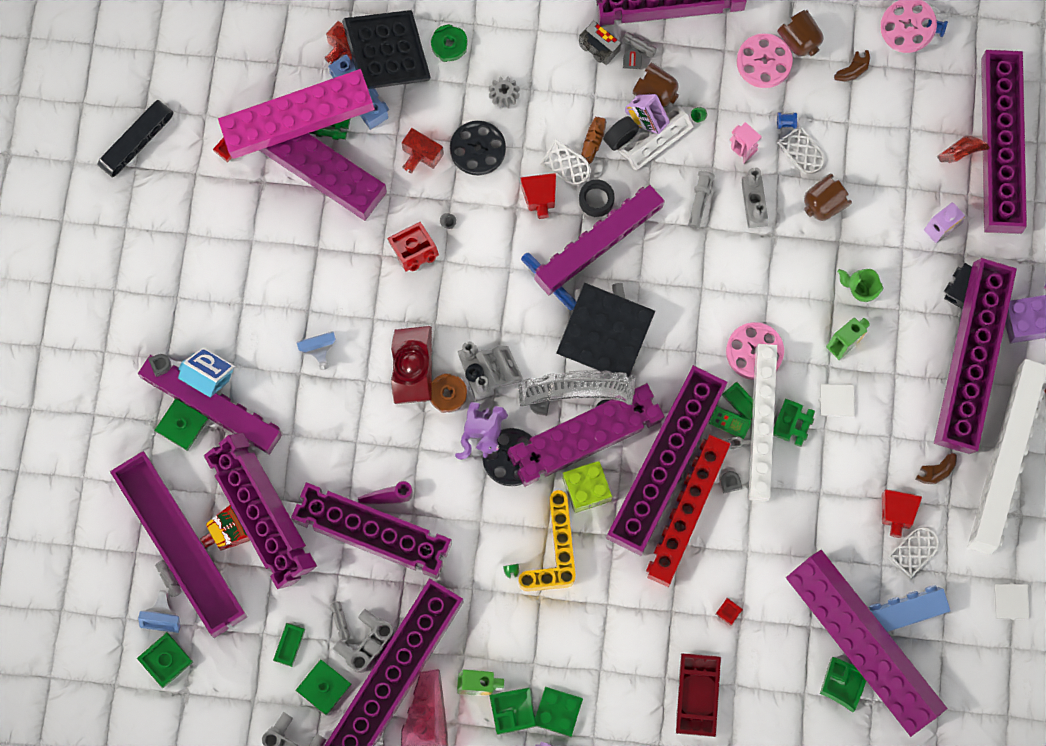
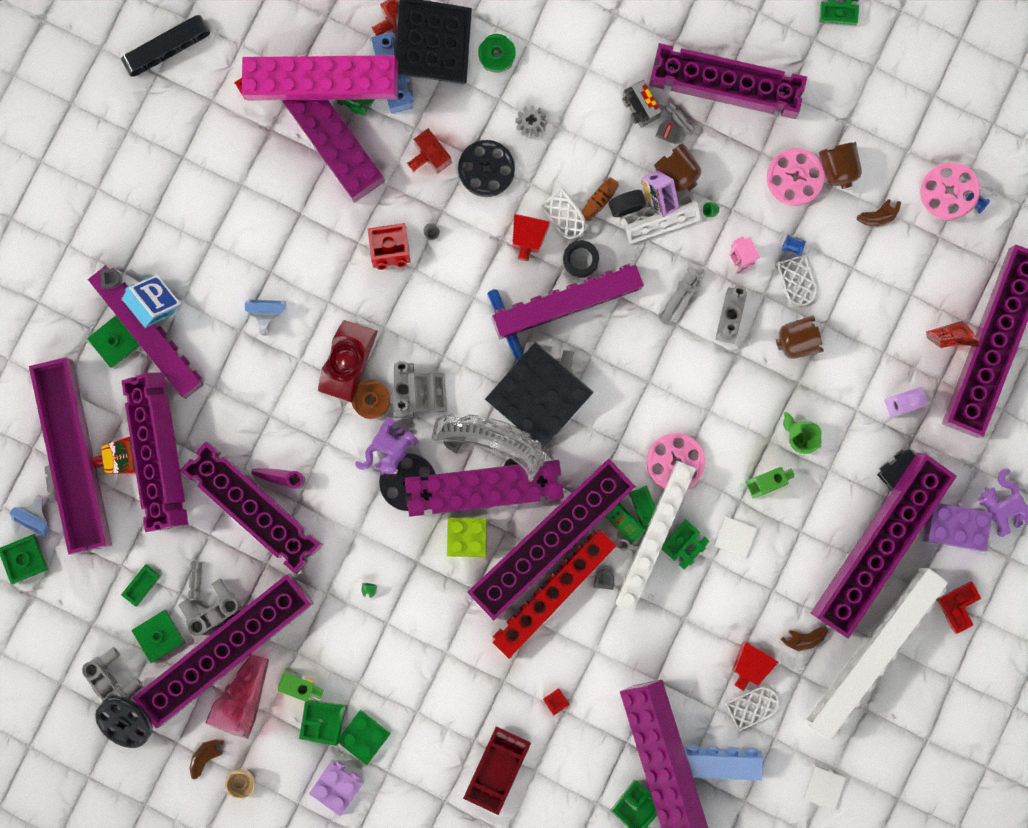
camera: 25 degrees right, 10 degrees up
black plate [465,363,484,383] -> none
yellow beam [519,490,576,592] -> none

